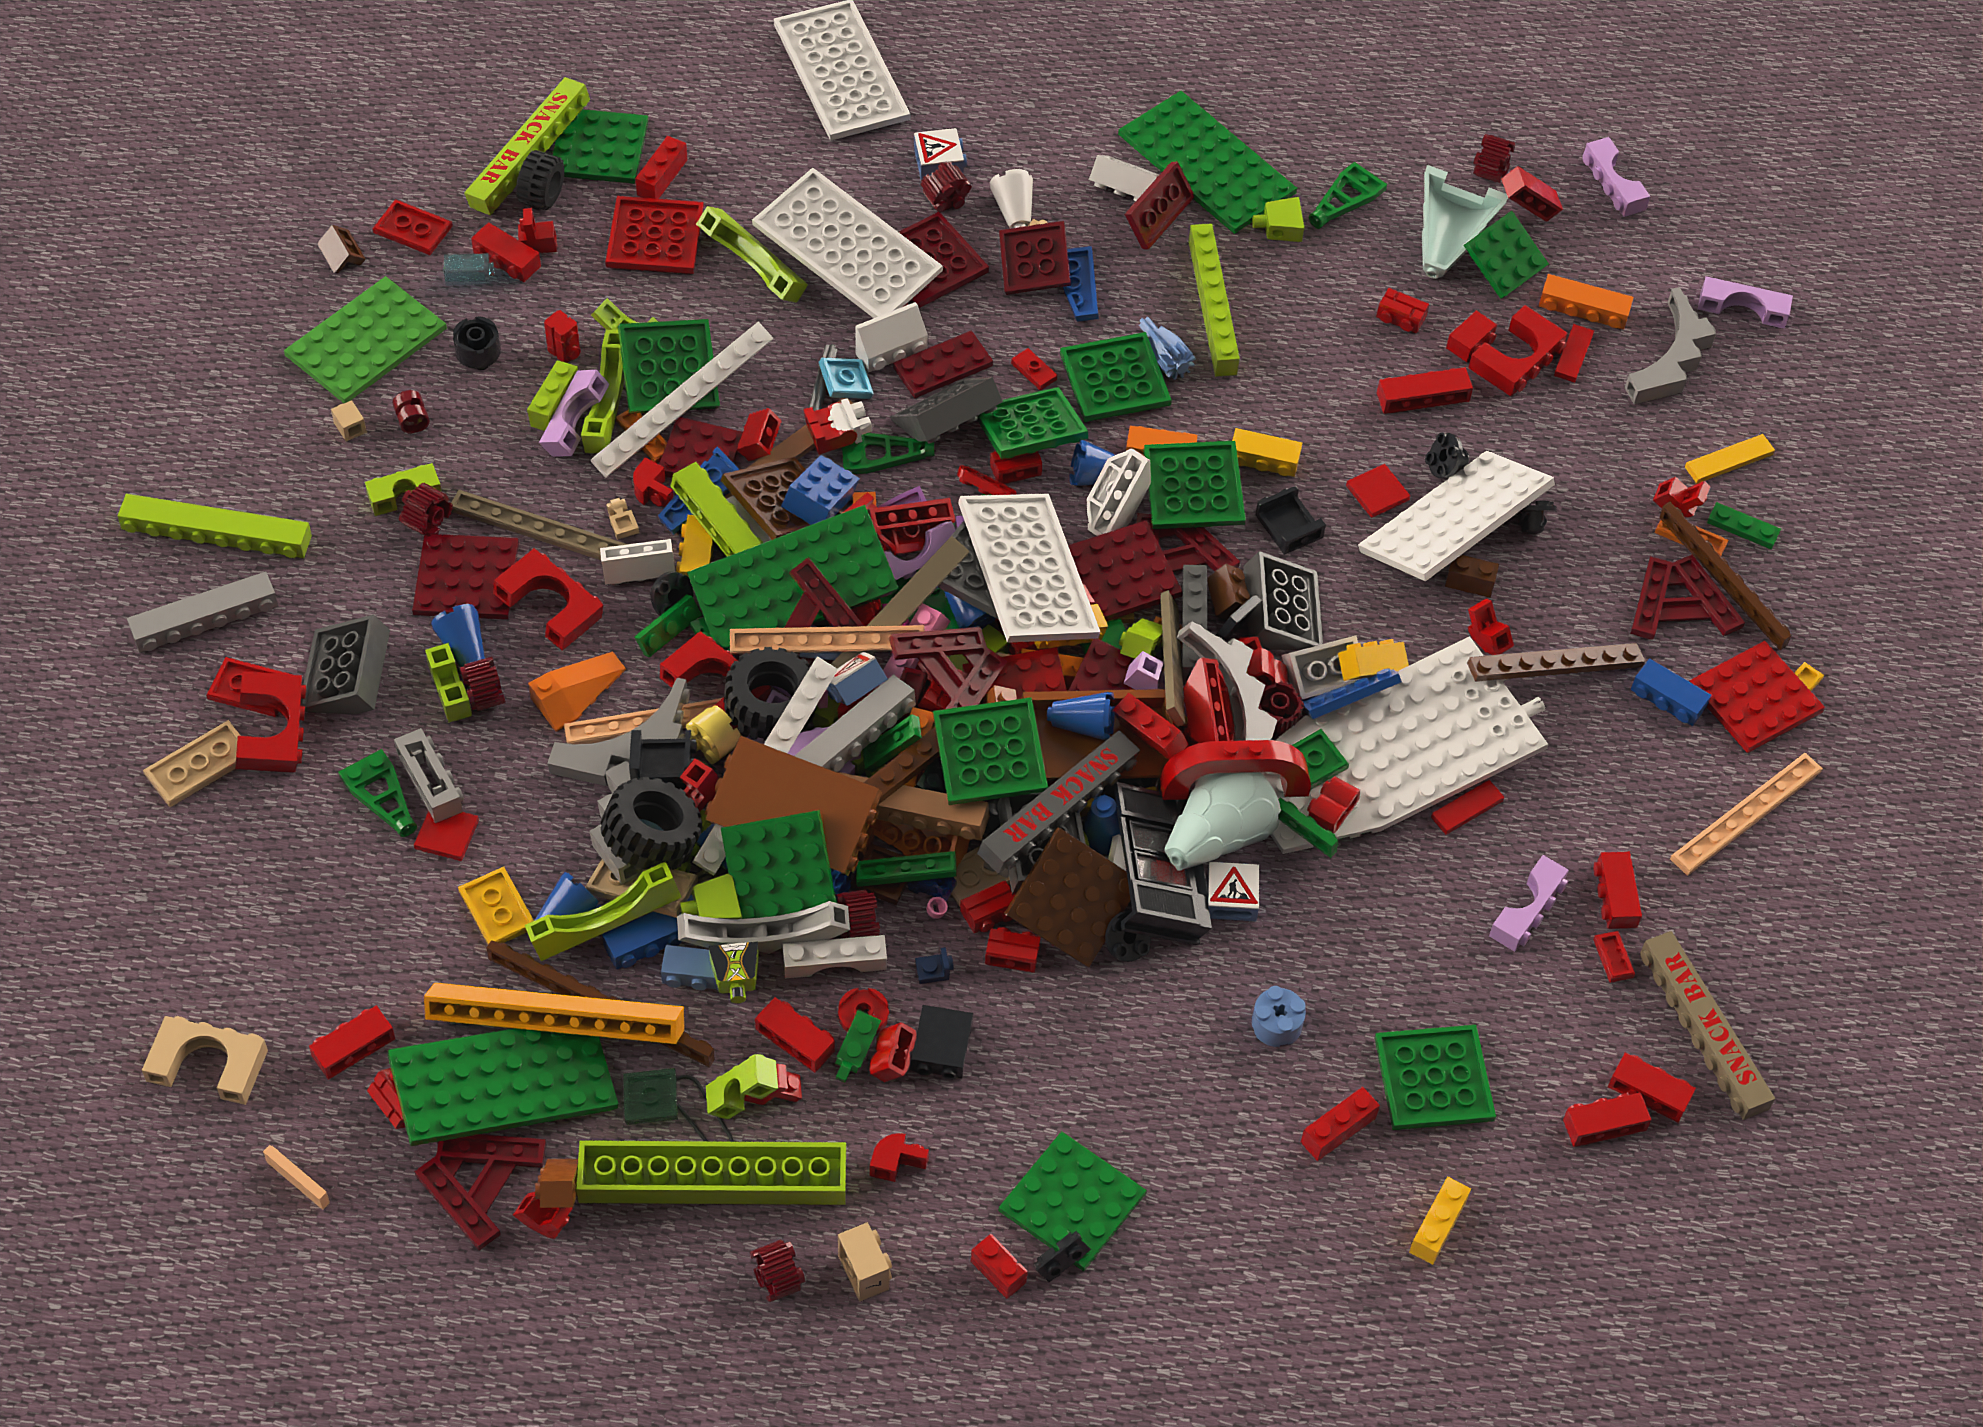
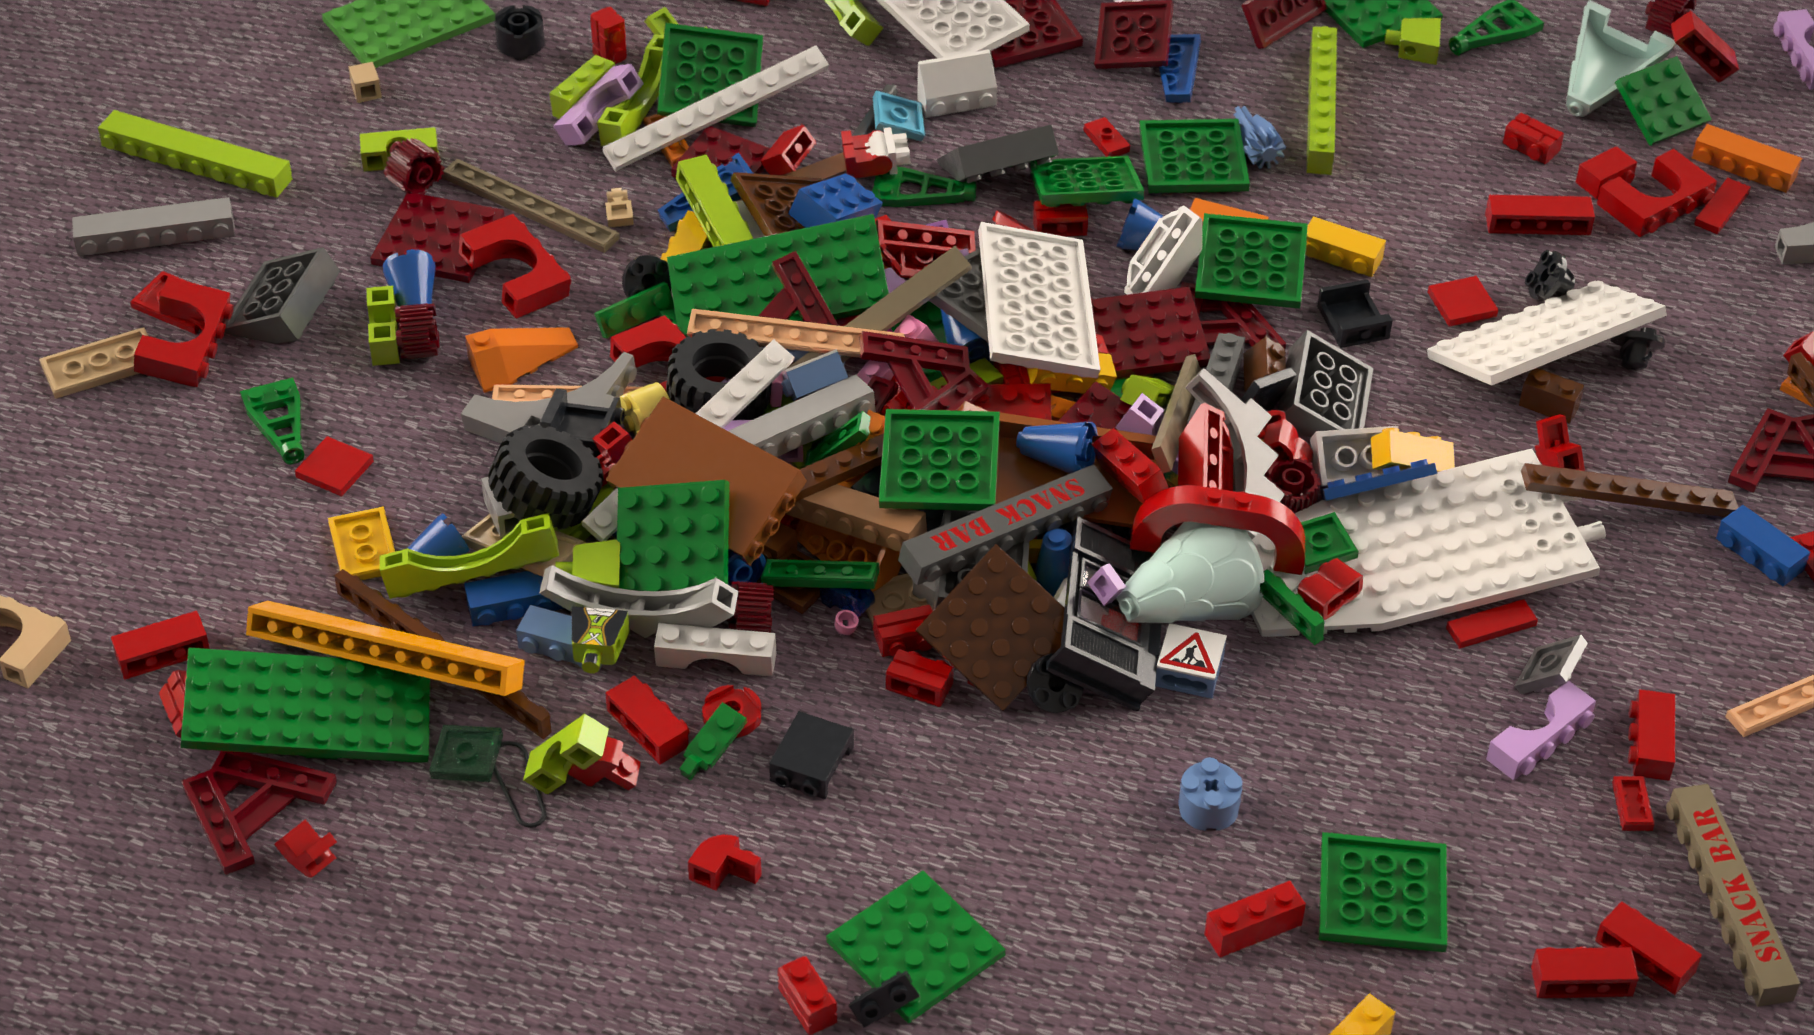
camera: 15 degrees right, 10 degrees down
light nougat tile [263,1145,330,1210] -> none
dark red wheel [392,390,430,434] -> none
light grey brick [394,728,464,823] -> none
dark orange brick [535,1159,578,1208] -> none
lime brick [576,1141,846,1205] -> none
white brick [600,539,675,585] -> none
red brick [633,457,673,507] -> none
dark red brick [750,1240,806,1302] -> none
tan brick [838,1222,892,1302] -> none
red brick [870,1022,916,1082] -> none
dark red plate [893,330,993,399] -> none
dark blue bracket [915,947,954,984] -> none
none -> lavender plate [1087,563,1126,606]
none -> flat silver plate [1515,635,1588,694]

